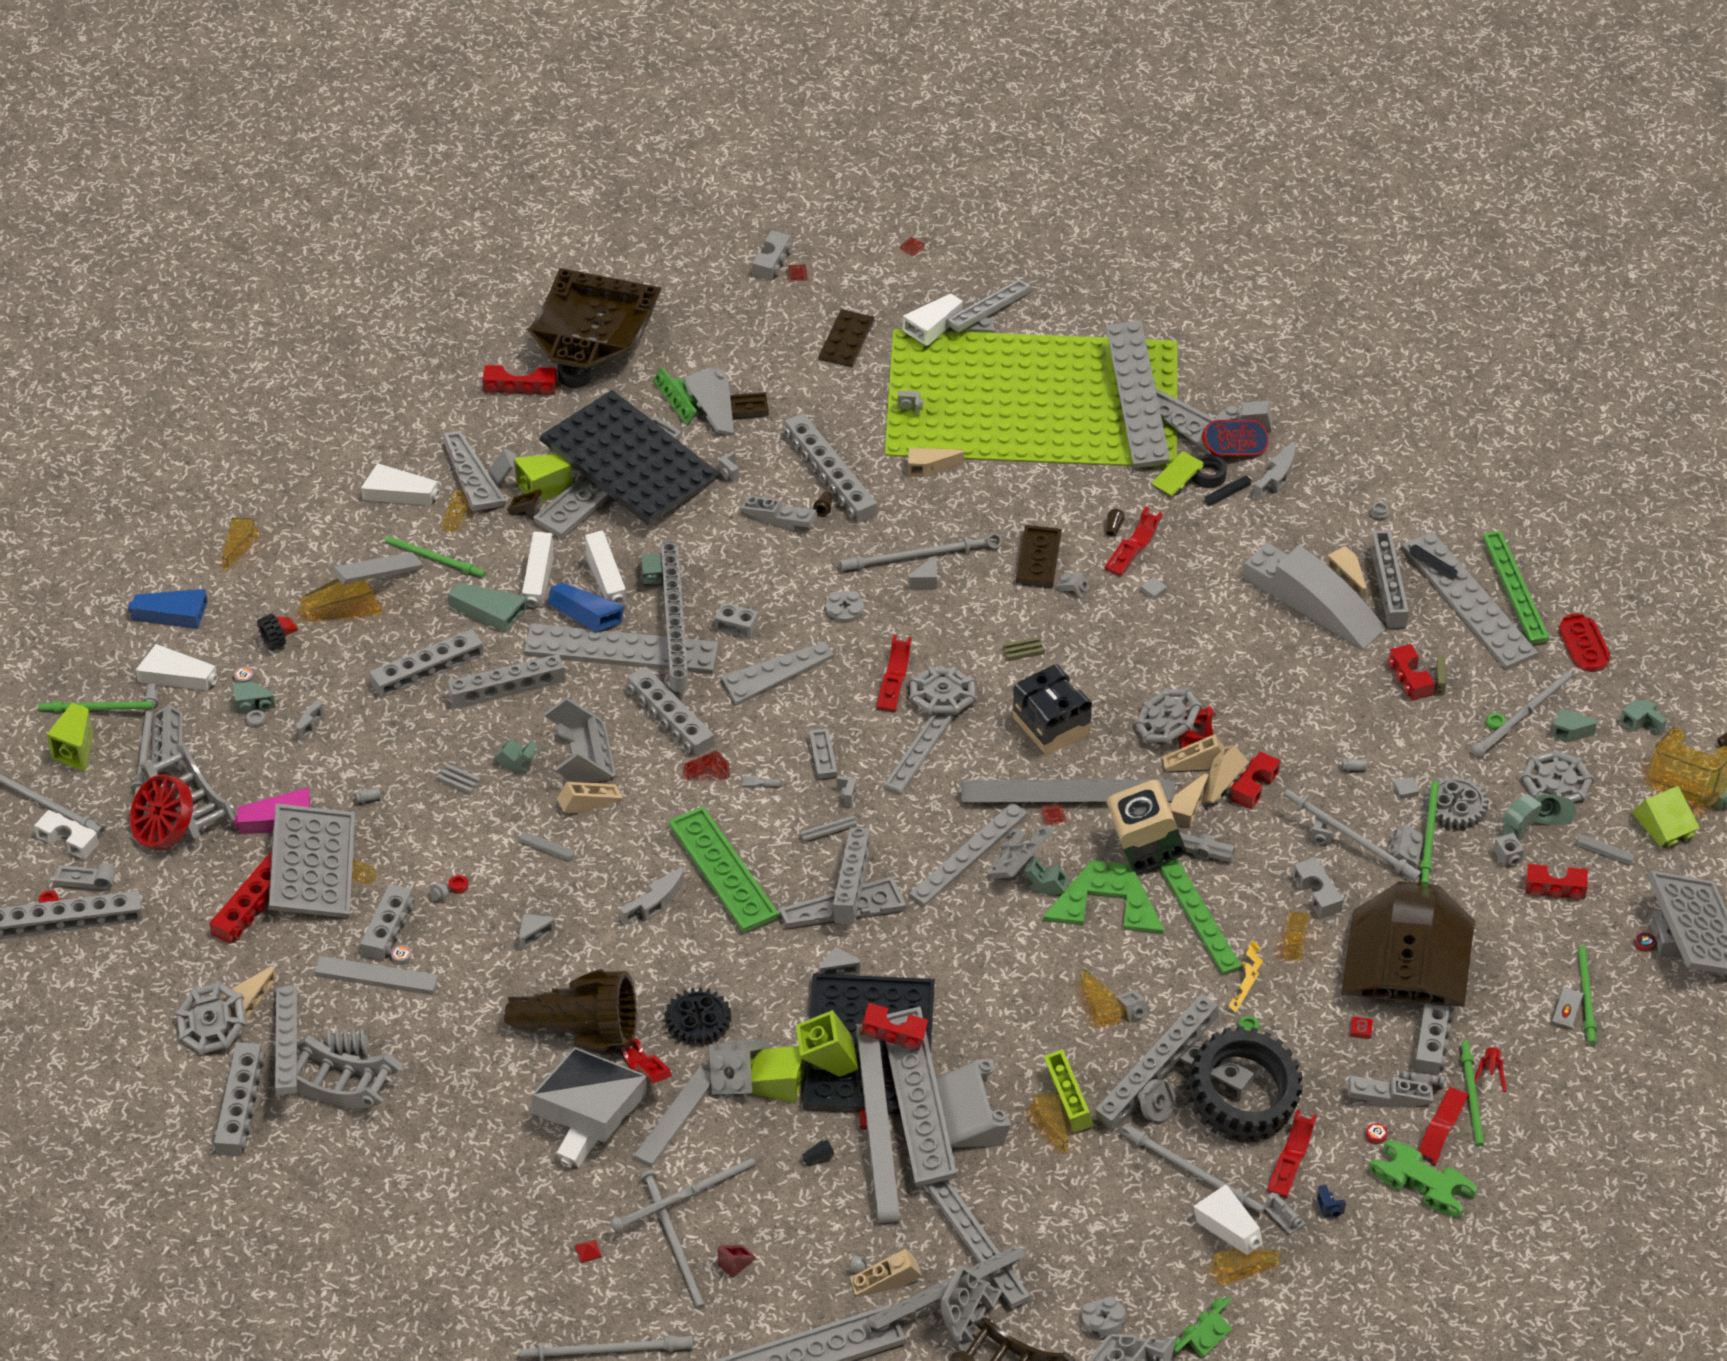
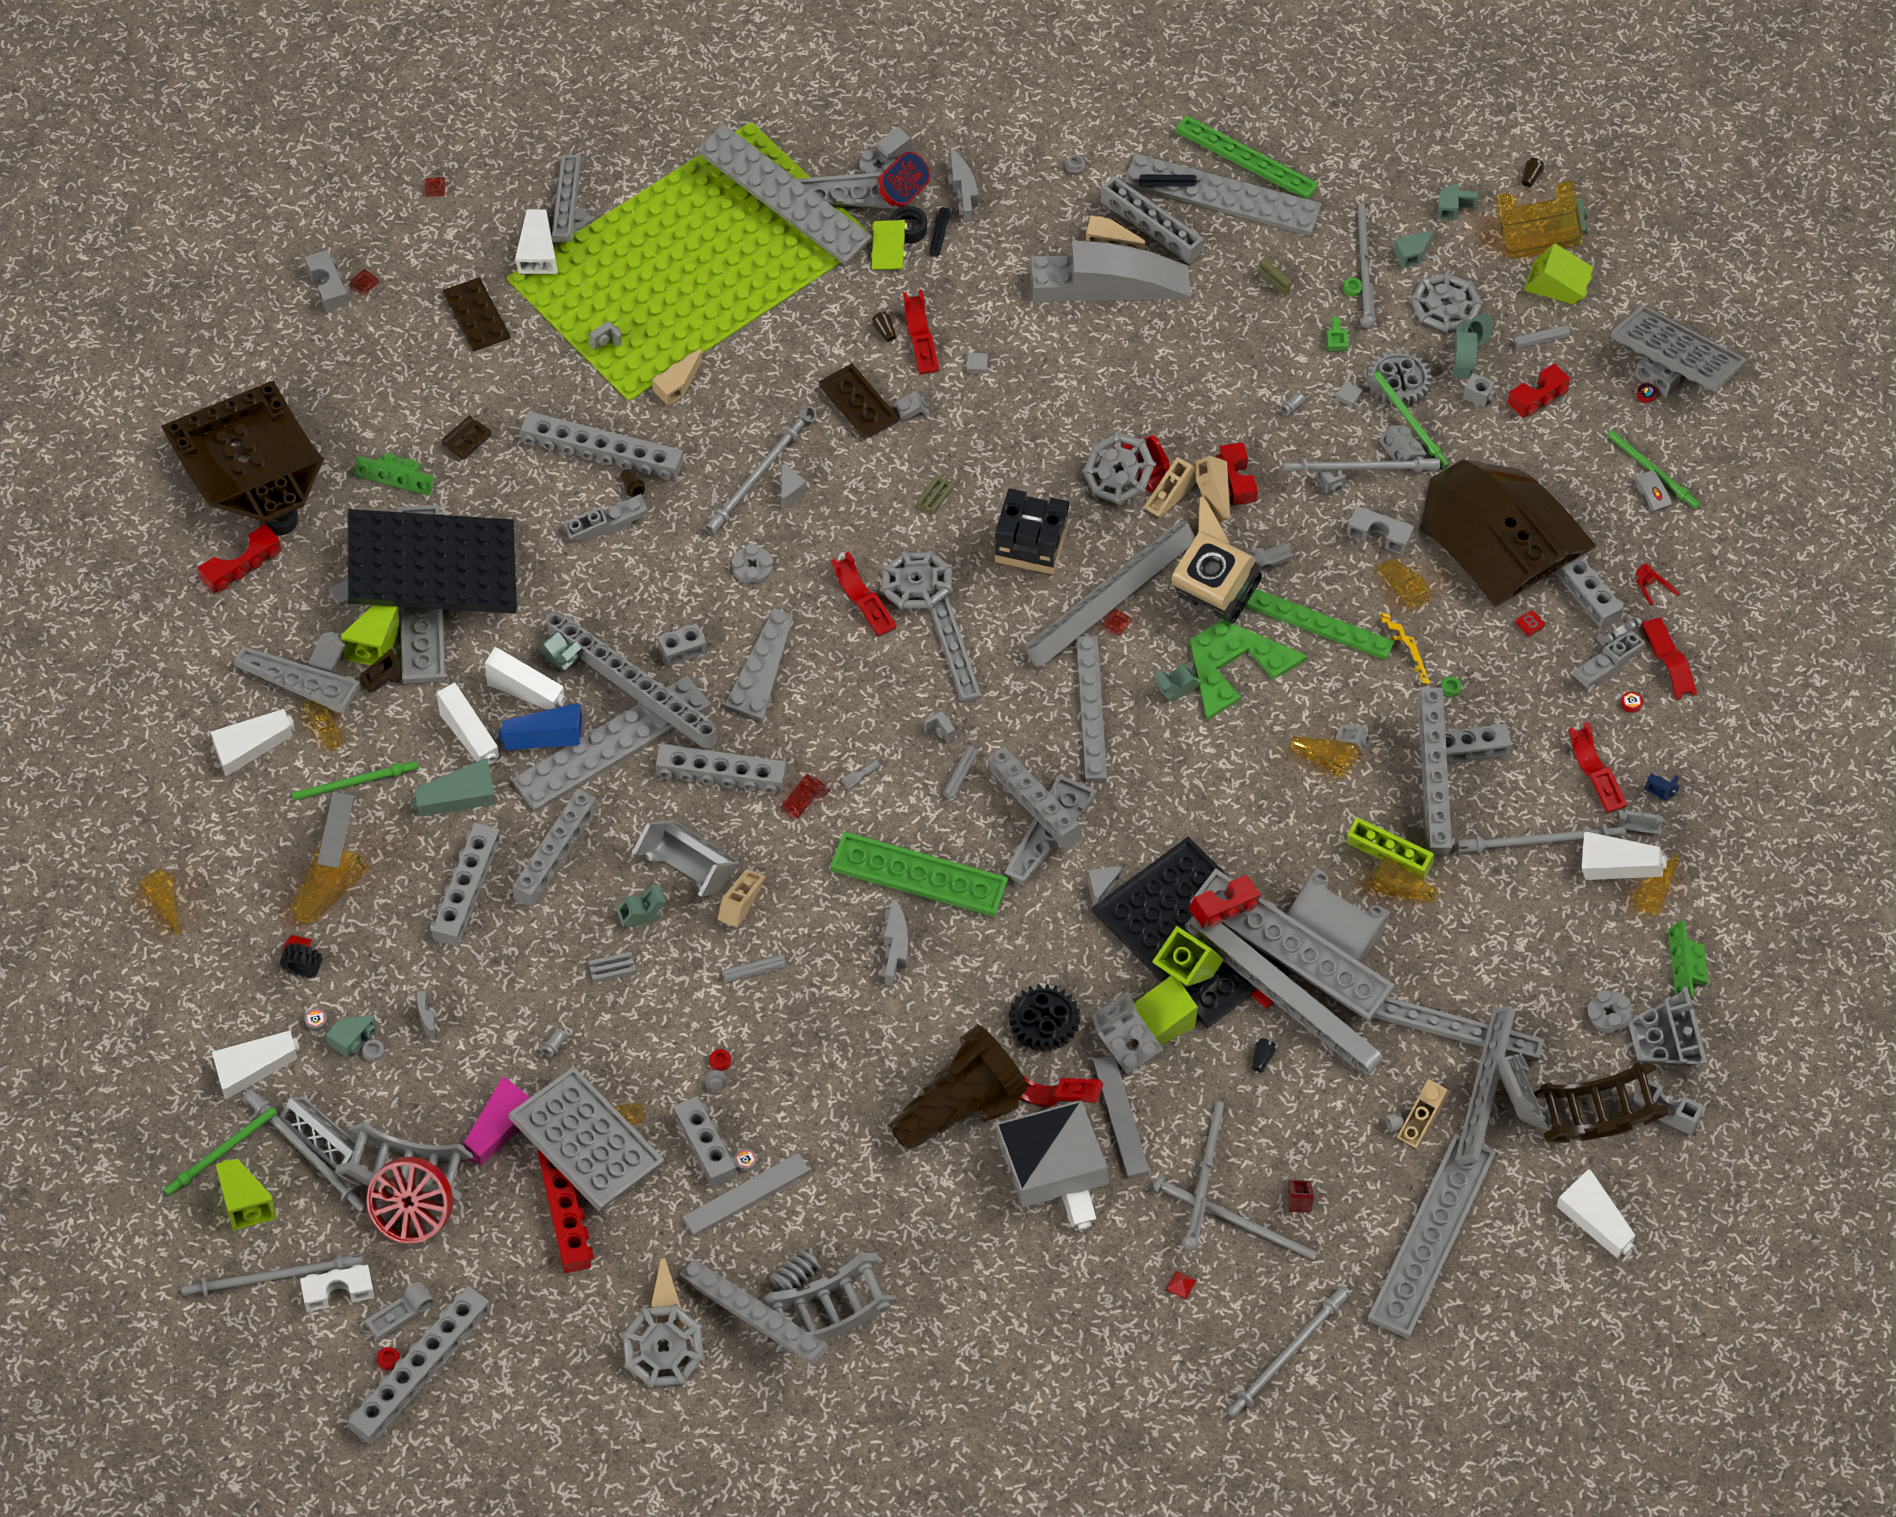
camera: 45 degrees left, 10 degrees up
blue slope [128,589,208,629] -> none
light grey brick [214,1042,265,1156] -> none
light grey slope [519,914,555,950] -> none
light grey wedge [684,368,734,435] -> none
light grey bracket [719,451,739,483] -> none
light grey plate [809,728,837,779] -> none
light grey wing [988,826,1054,879] -> none
light grey plate [1138,1079,1175,1121] -> none
black tyre [1186,1026,1303,1142] -> none
bright green piece [1369,1140,1478,1218] -> none
red arch [1387,644,1435,701] -> none
bright green bar [1461,1041,1484,1147] -> none
red tile [1559,613,1610,672] -> none
none -> bright green plate [1326,317,1349,351]

